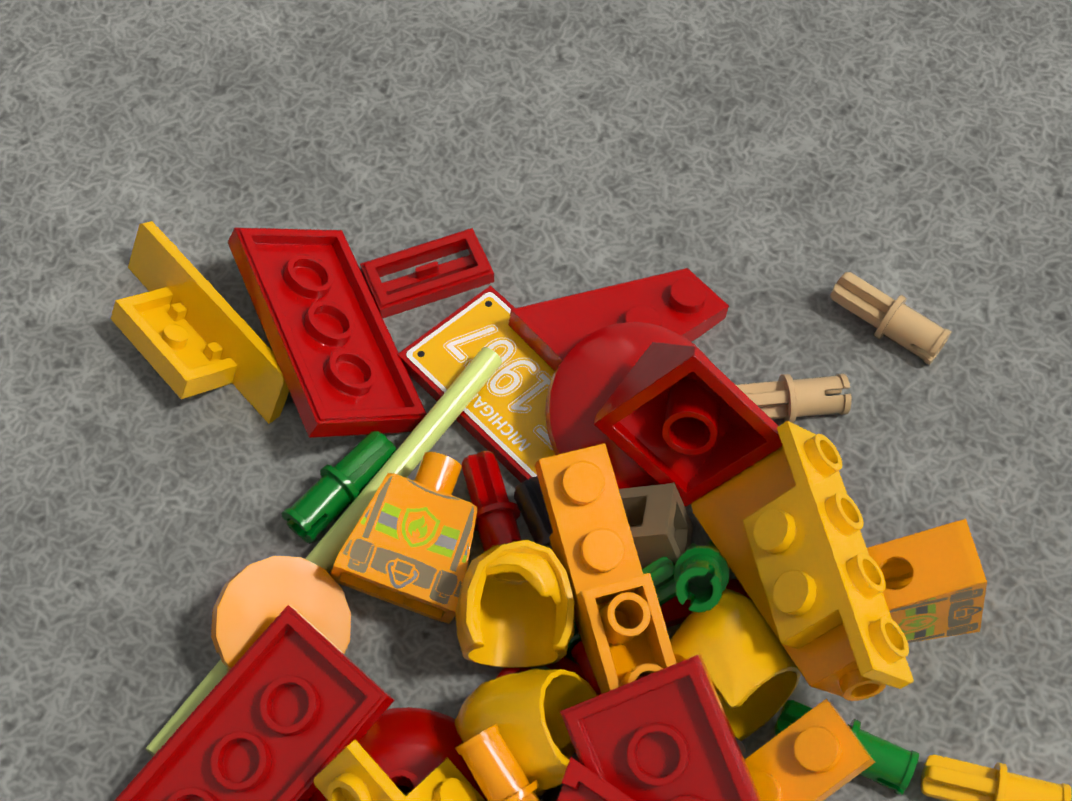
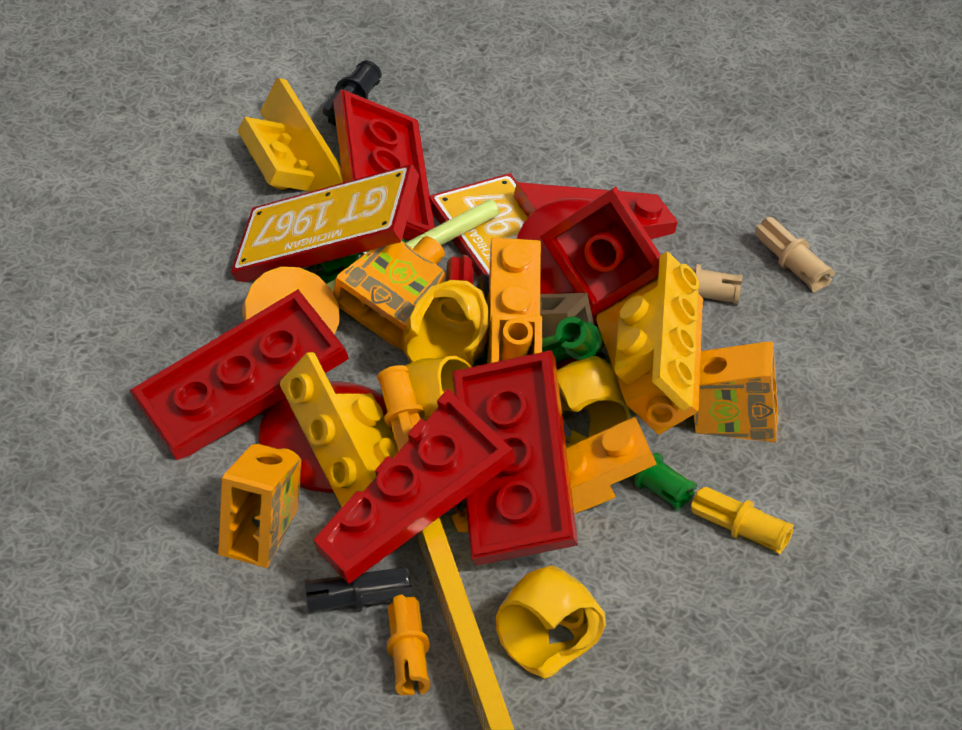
camera: 15 degrees right, 15 degrees down
red tile [360,228,494,318] -> none
none -> tile [231,164,420,282]
none -> black axle [322,60,382,125]

